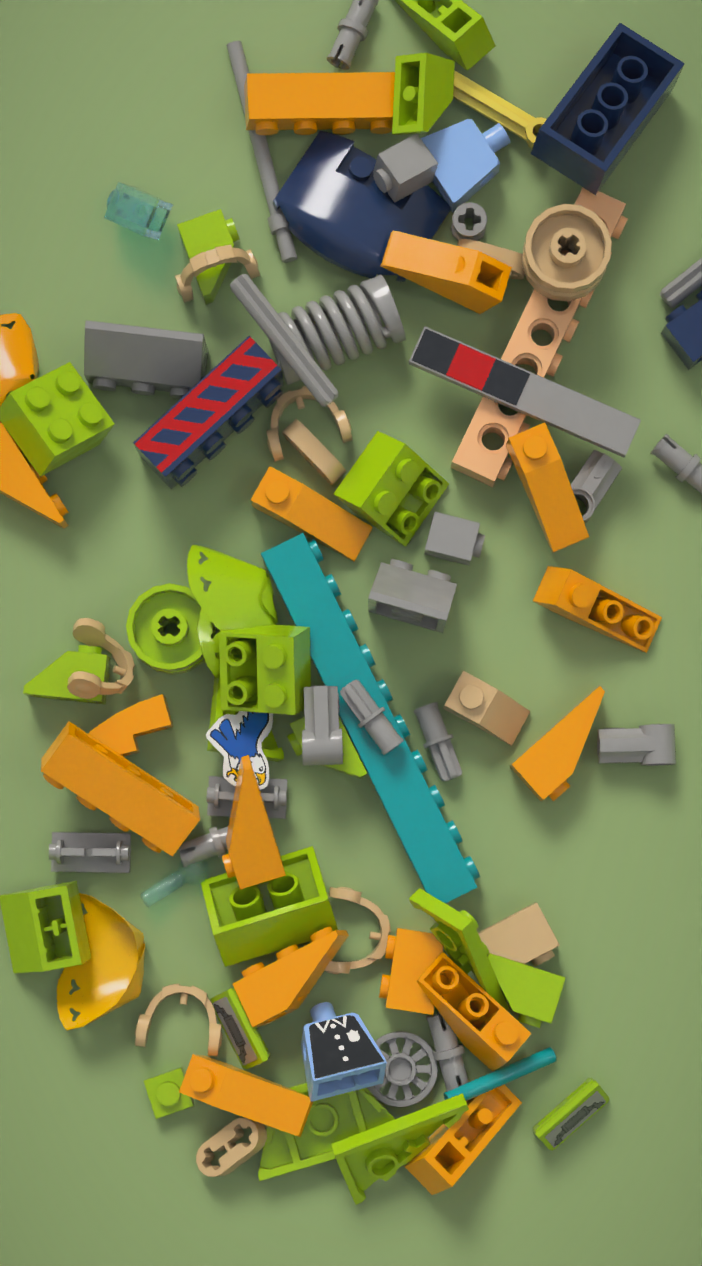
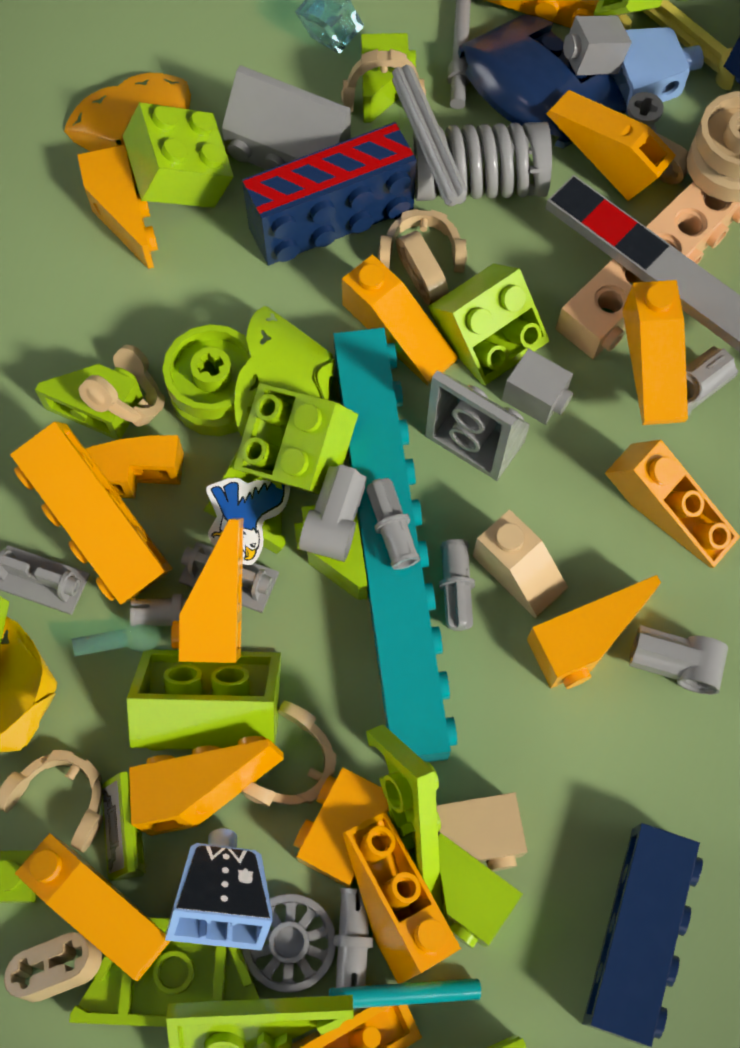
camera: 15 degrees right, 15 degrees down
none -> dark blue brick [582,823,703,1047]

